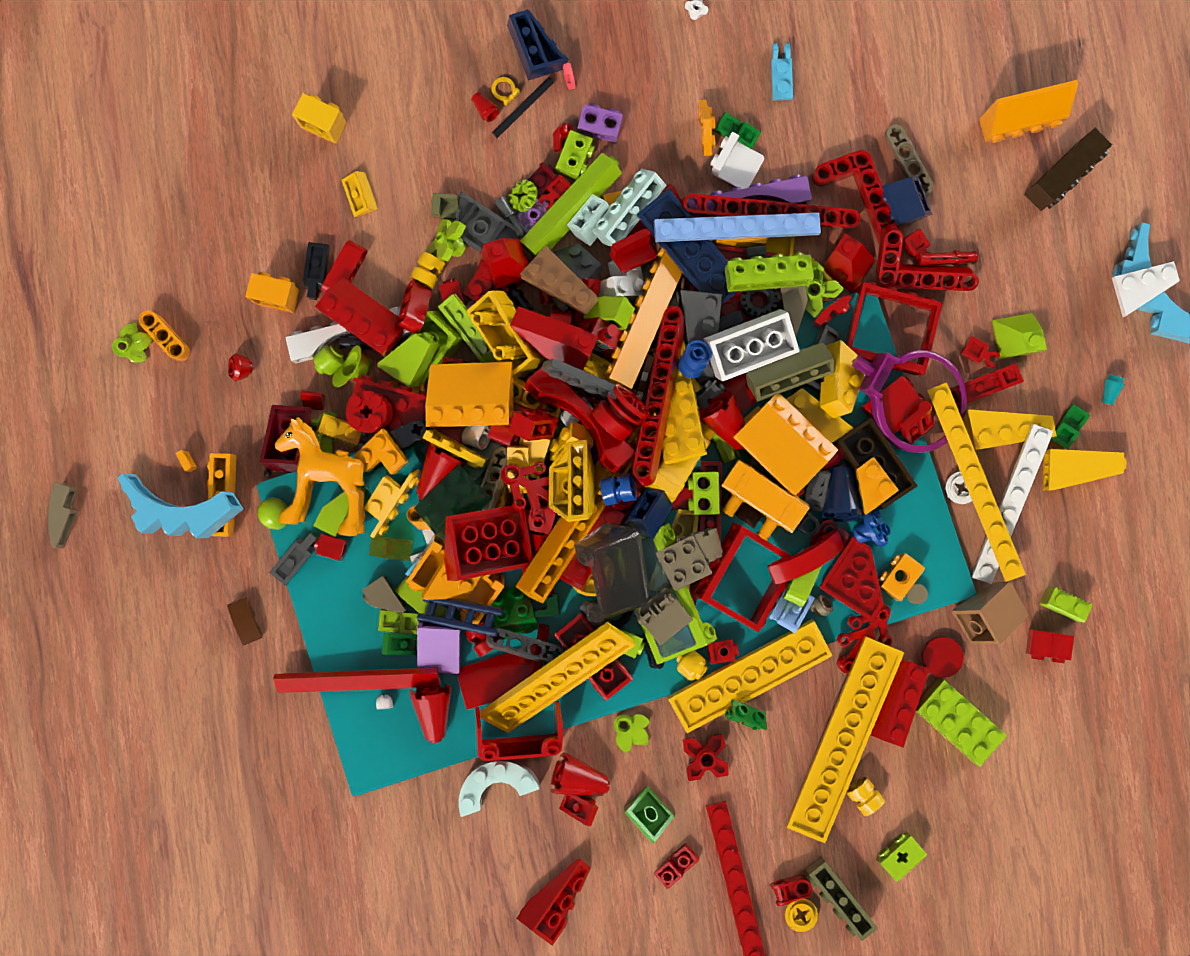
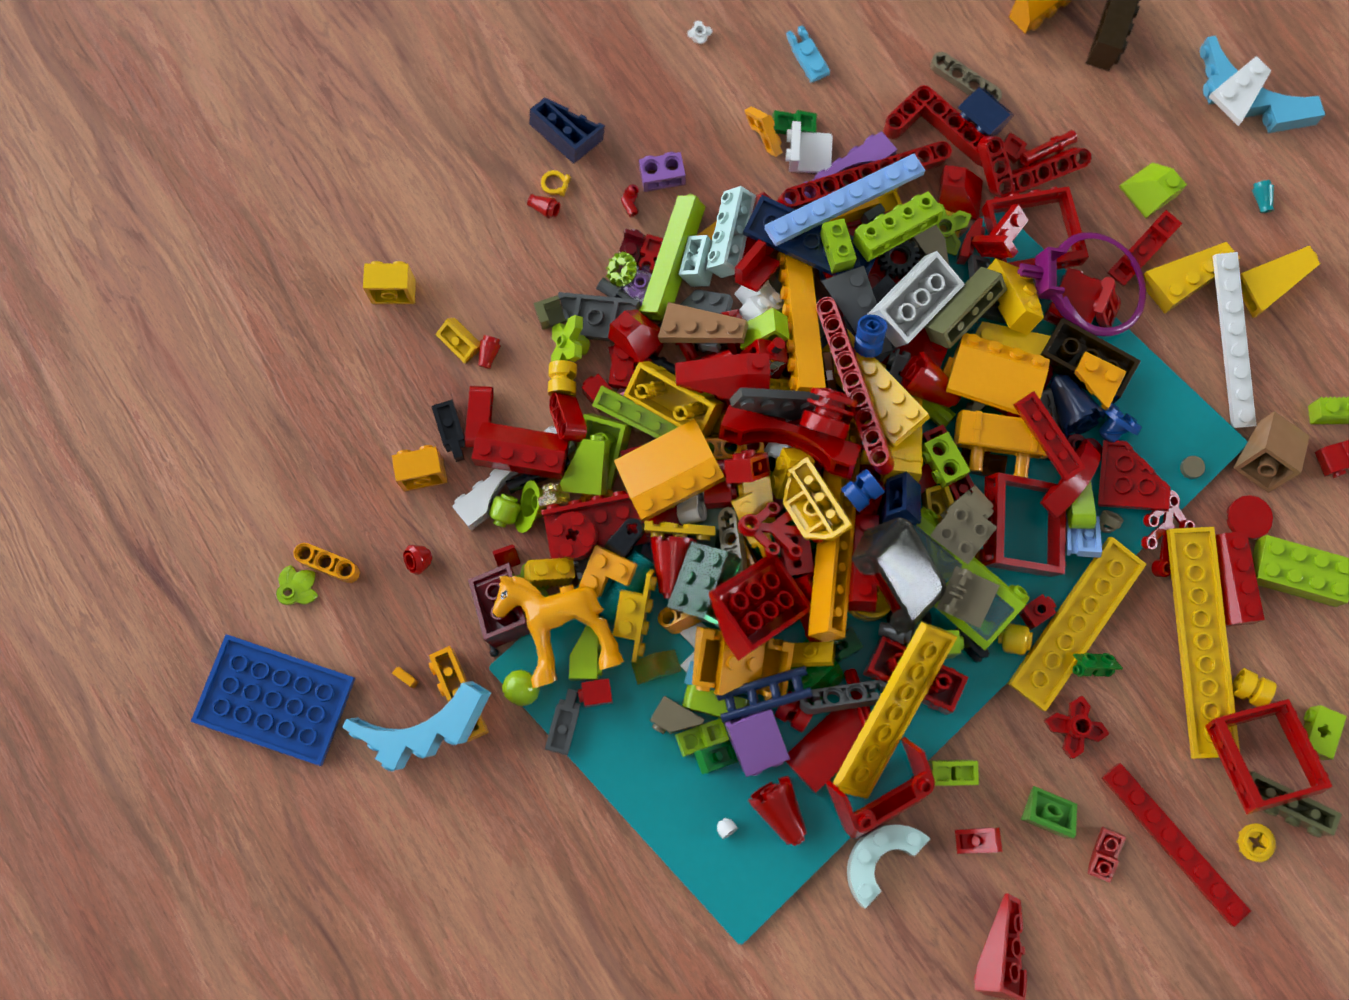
camera: 25 degrees left, 10 degrees down
dark tan slope [48,482,78,548] -> none
reddish brown slope [227,597,263,646] -> none
red tile [273,668,441,693] -> none
black bar [492,77,554,138] -> none
red cone [551,752,610,796] -> none
lime brick [556,130,595,180] -> none
coral tile [563,63,576,90] -> none
lime plate [613,714,650,753] -> none
red piece [770,874,812,906] -> none
light orange brick [878,553,925,601] -> none
yellow plate [927,382,1026,582] -> none
white gear [945,472,972,504] -> none
red plate [960,336,1000,368] -> none
green slope [1051,404,1091,450] -> none
none -> blue plate [190,634,356,766]
none -> red cone [478,335,501,369]
none -> clear yellow tile [538,483,570,507]
none -> yellow plate [791,641,836,667]
none -> lime brick [820,218,857,274]
none -> lime brick [928,760,979,786]
none -> red bracket [971,204,1029,258]
none -> red plate [1013,391,1086,481]
none -> red window [1205,699,1333,815]

